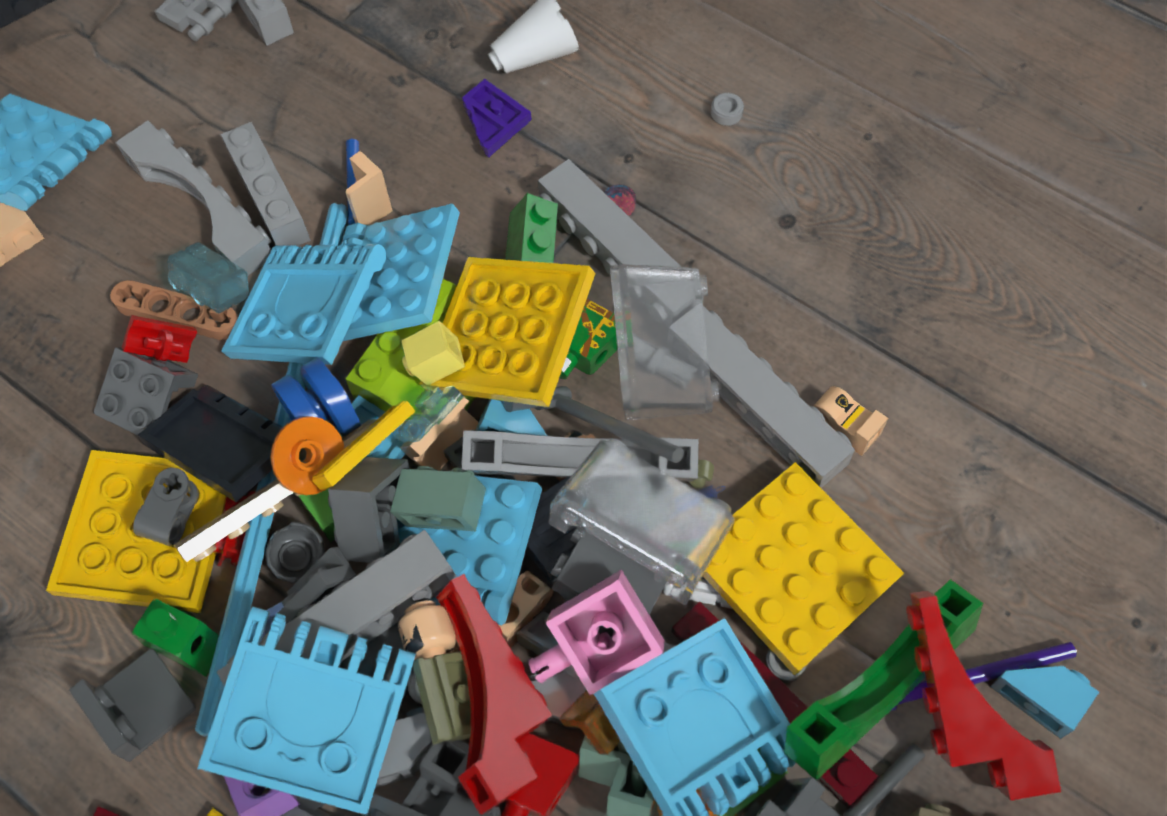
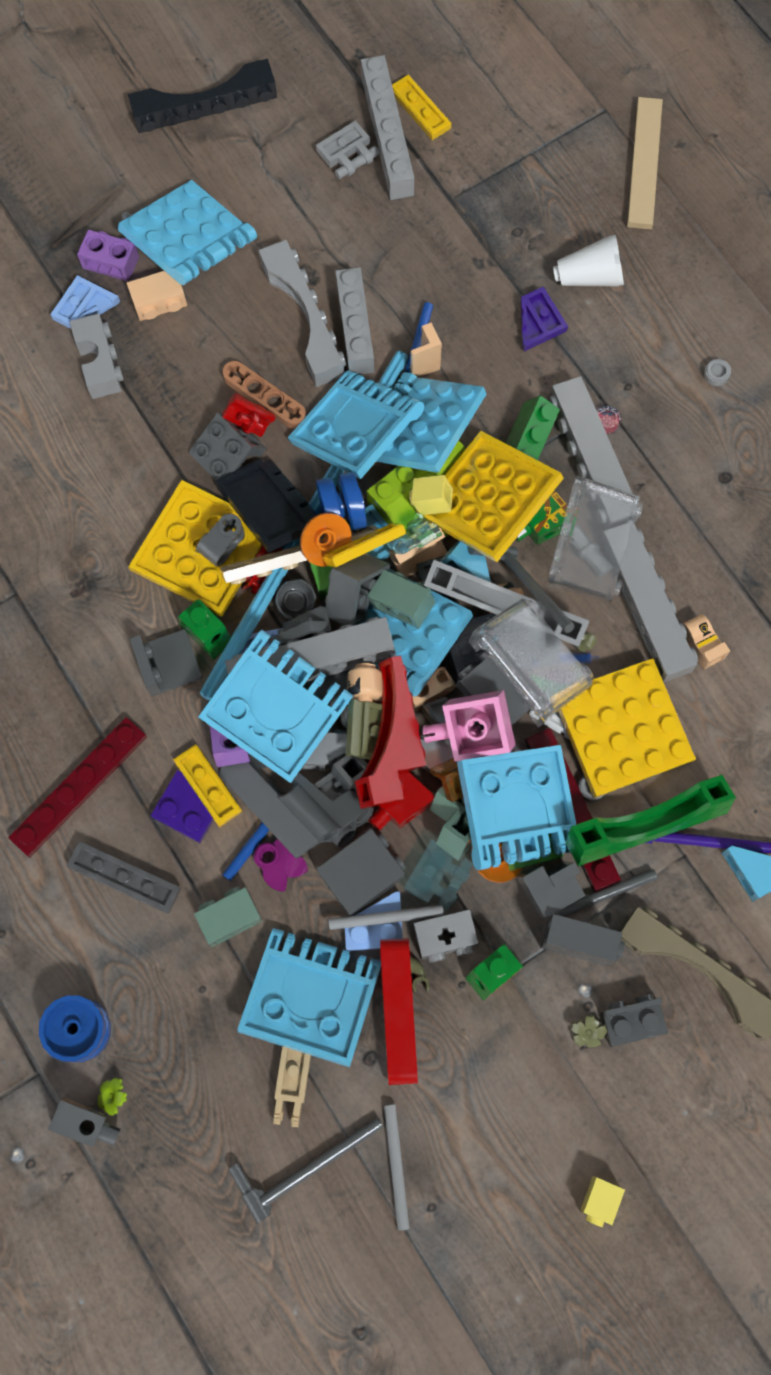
camera: 20 degrees right, 10 degrees up
clear light blue brick [167,242,249,314] -> none
red arch [907,591,1061,801] -> none

